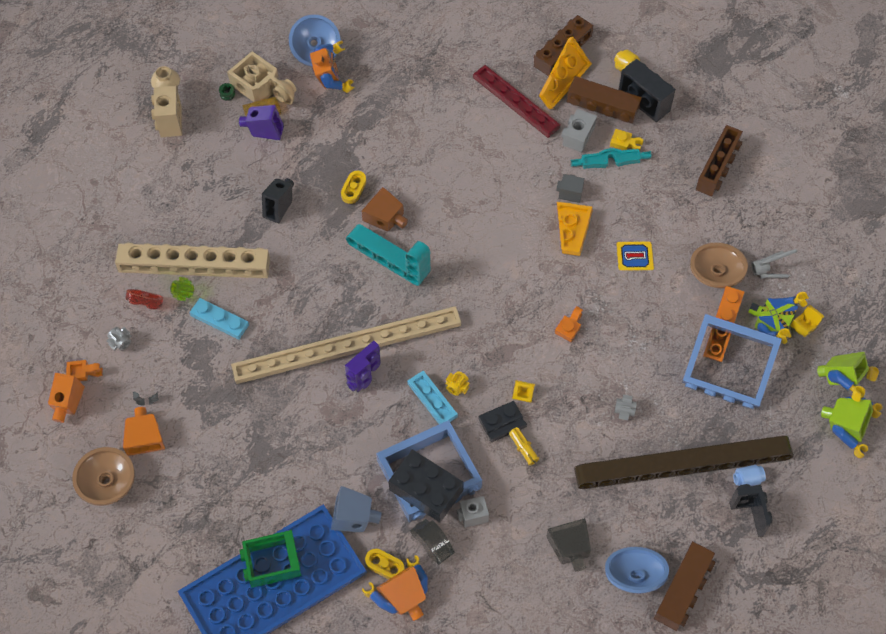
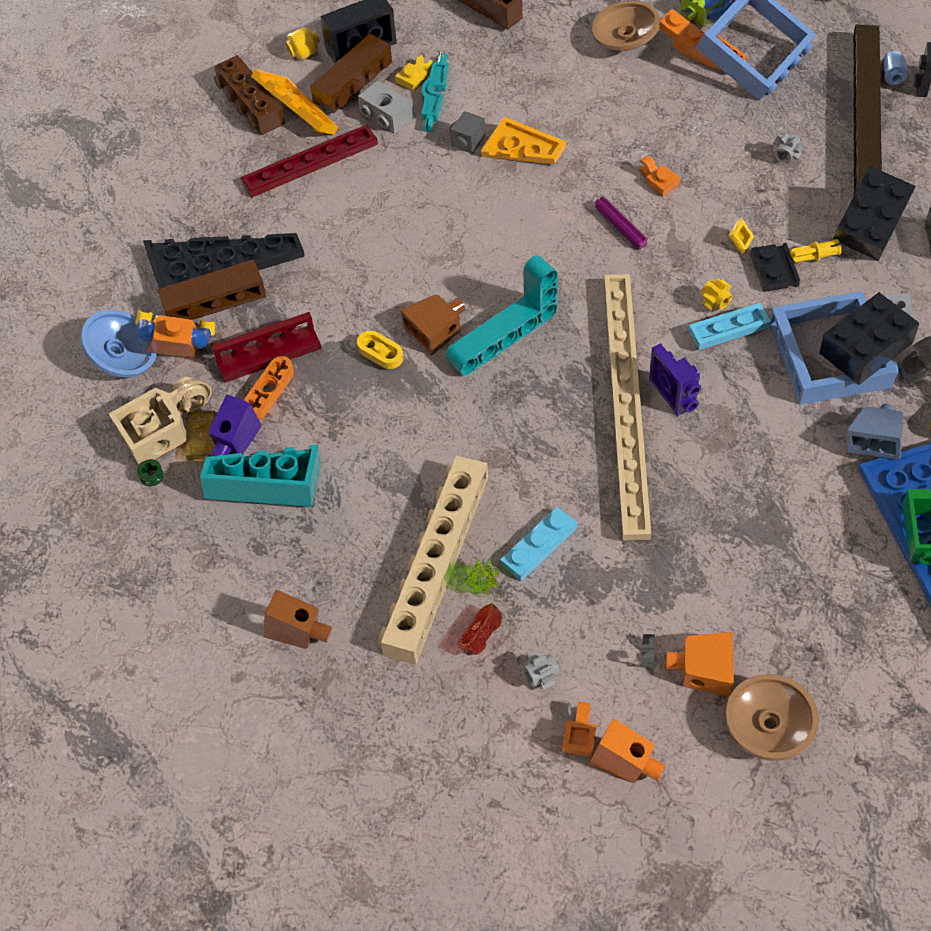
camera: 70 degrees left, 5 degrees down
tan brick [151,66,182,137] -> none
black torso [262,178,294,224] -> none
sticker [616,241,654,271] -> none
none -> black wing [143,233,305,289]
none -> reddish brown brick [157,259,266,320]
none -> teal wedge [200,444,321,507]
none -> dark red fence [212,312,322,383]
none -> orange beam [244,356,294,420]
none -> dark orange torso [264,590,333,649]
none -> magenta axle [595,196,648,249]
none -> black brick [833,166,916,261]

